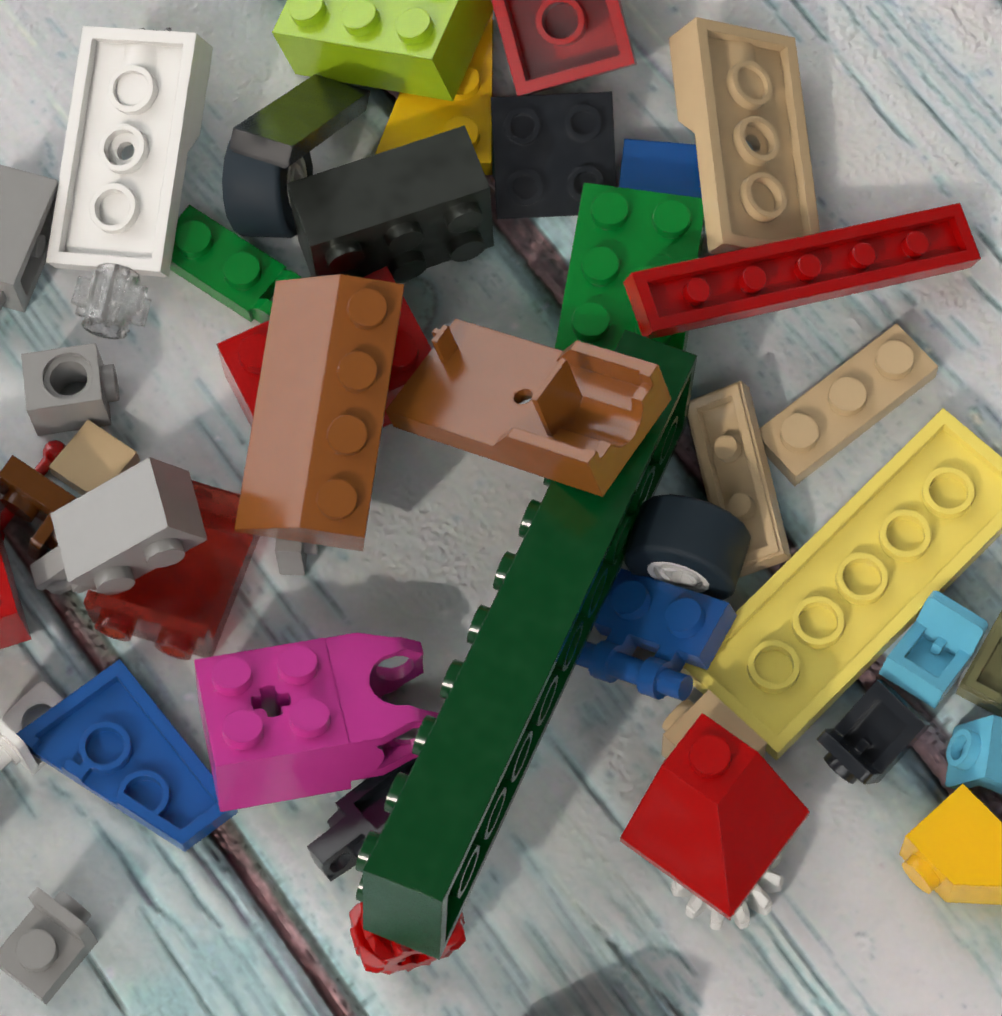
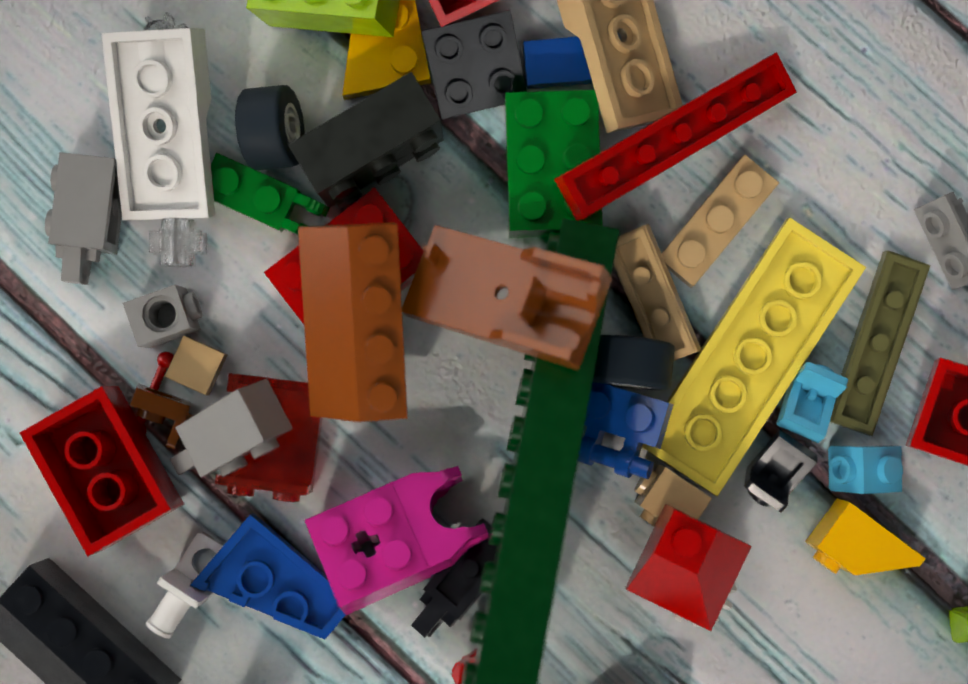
camera: 15 degrees left, 20 degrees up
tile [229,74,370,168] -> none

